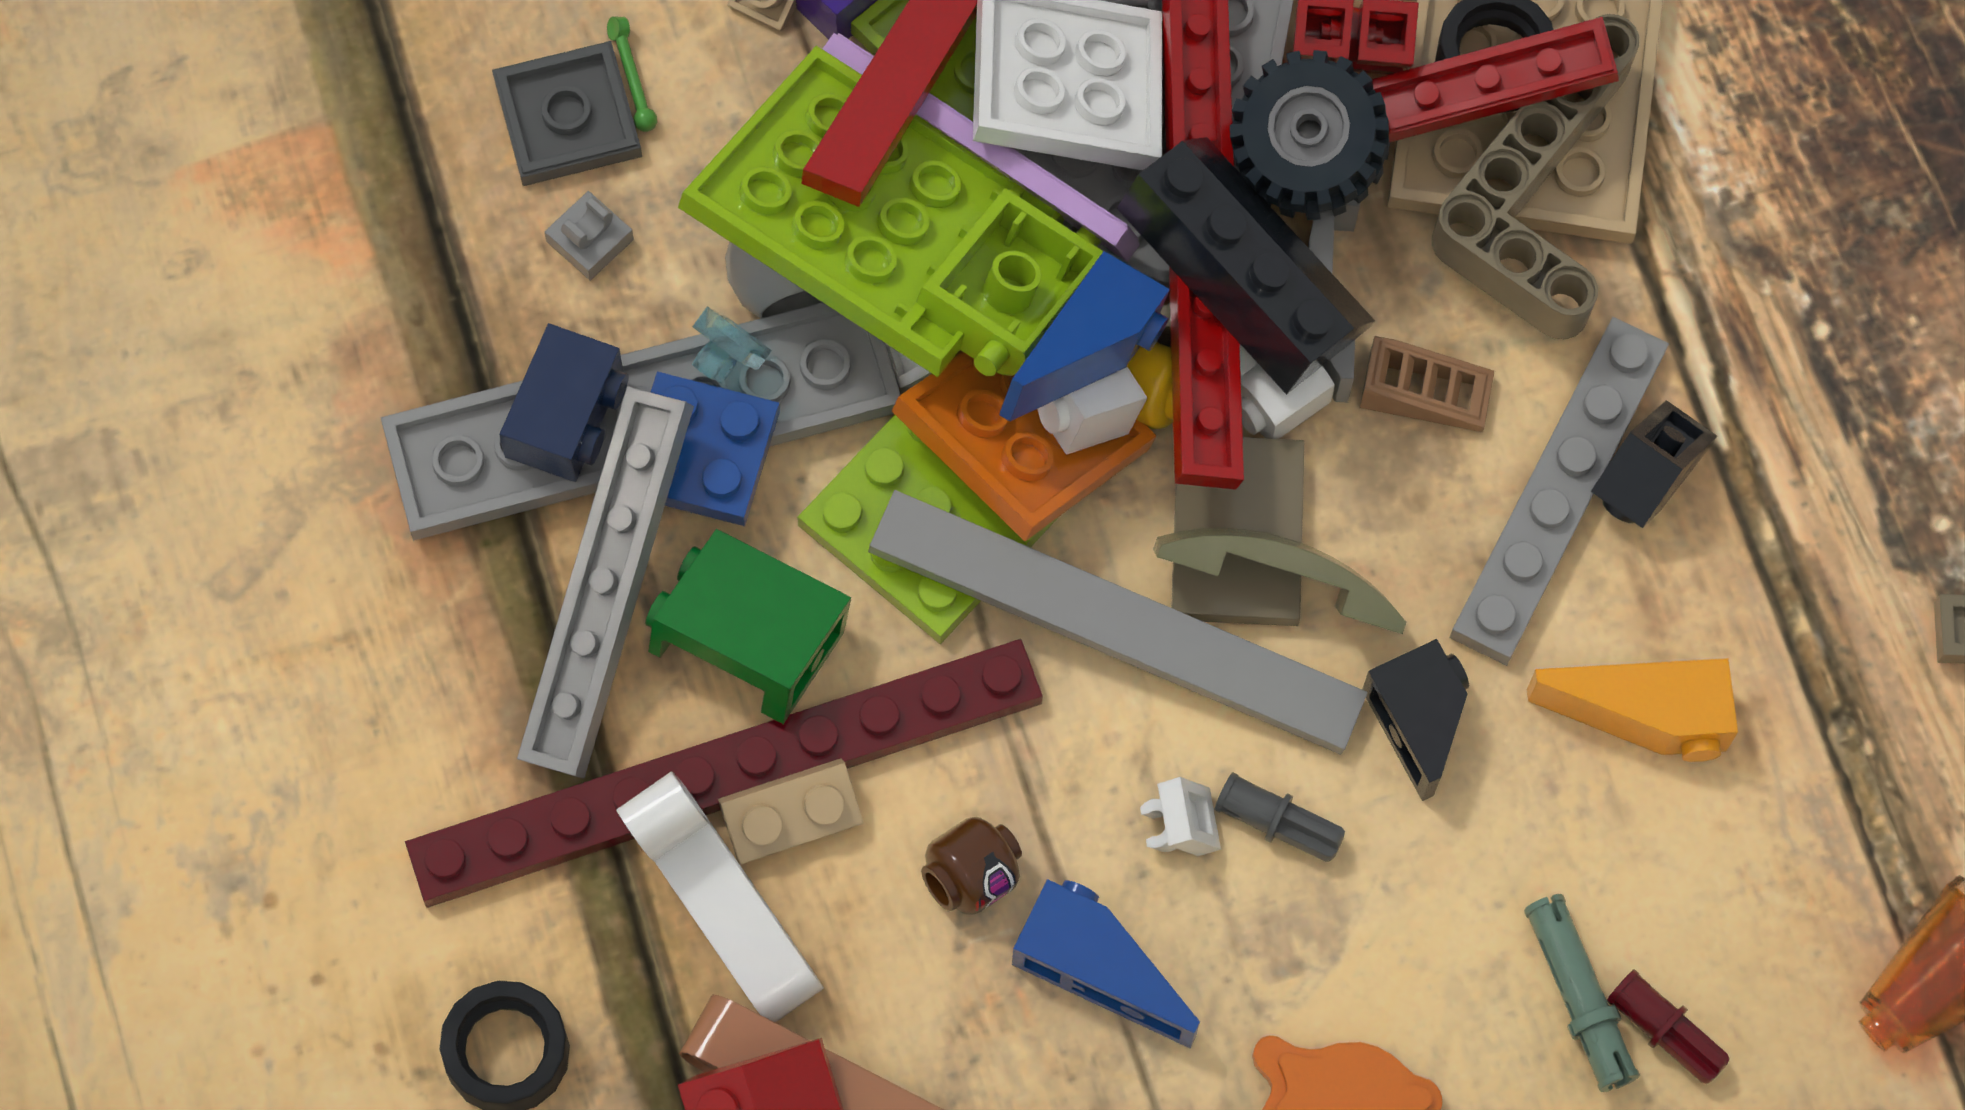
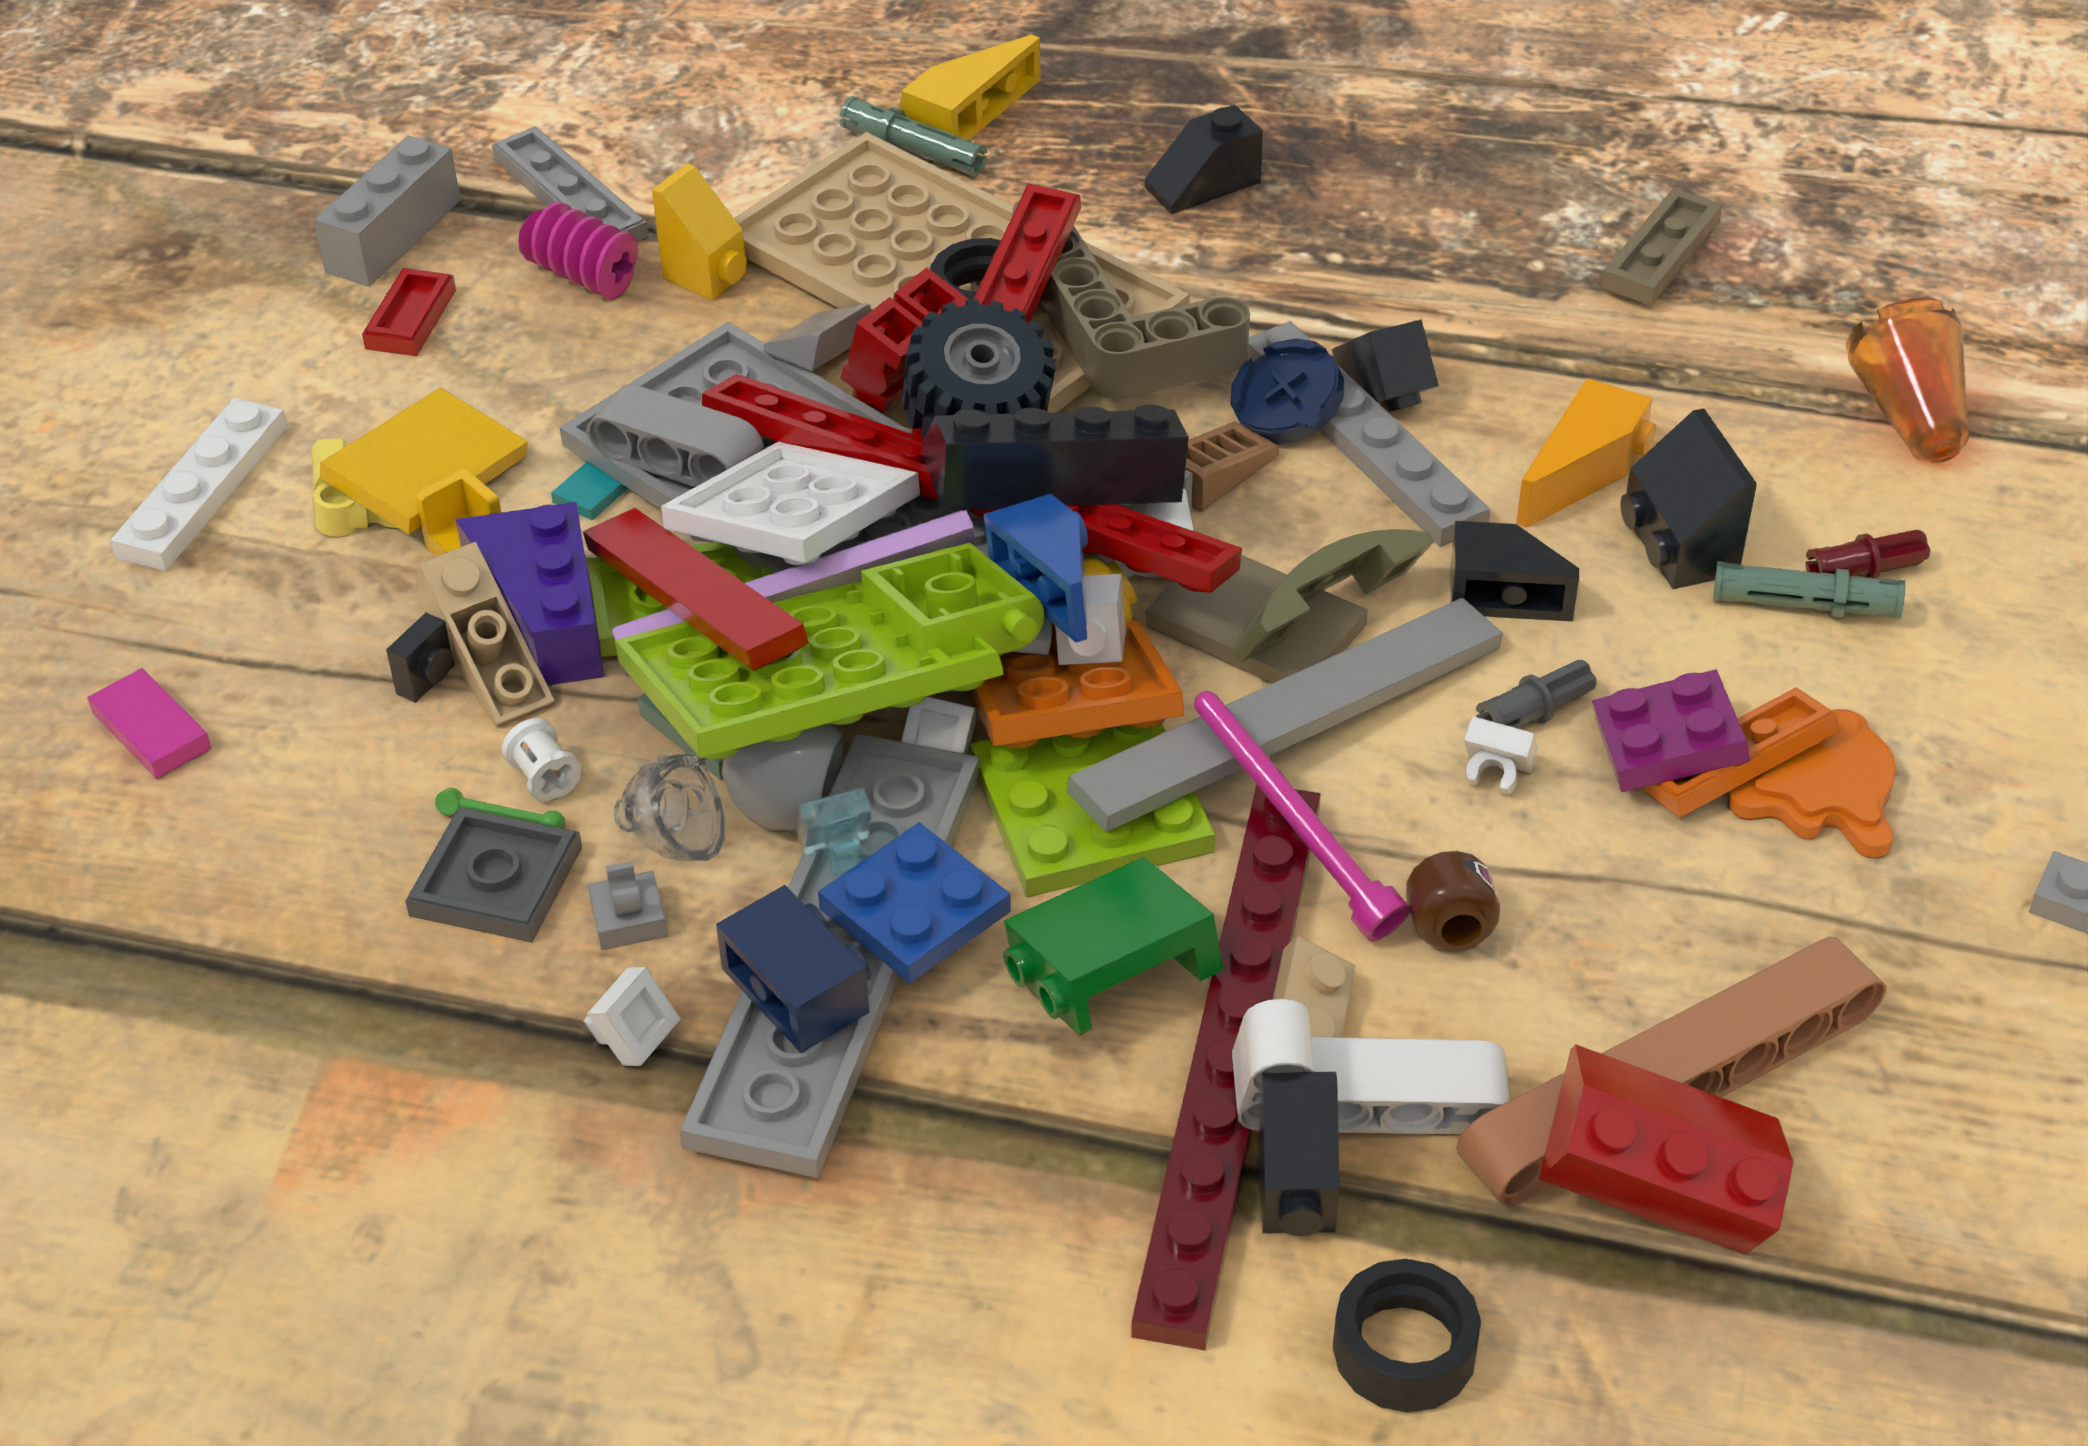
camera: 55 degrees left, 25 degrees down
light grey plate [517,386,694,778] -> none
blue slope [1012,879,1200,1048] -> none
none -> white bush [501,718,582,802]
none -> white tile [583,967,681,1066]
none -> clear helmet [614,754,725,861]
none -> black slope [1144,105,1263,215]
none -> dark pink piece [1194,691,1410,942]
none -> dark blue tile [1230,338,1344,445]
none -> black slope [1257,1072,1339,1236]
none -> magenta plate [1592,669,1750,793]
none -> black slope [1620,408,1757,589]
none -> orange tile [1642,687,1839,818]

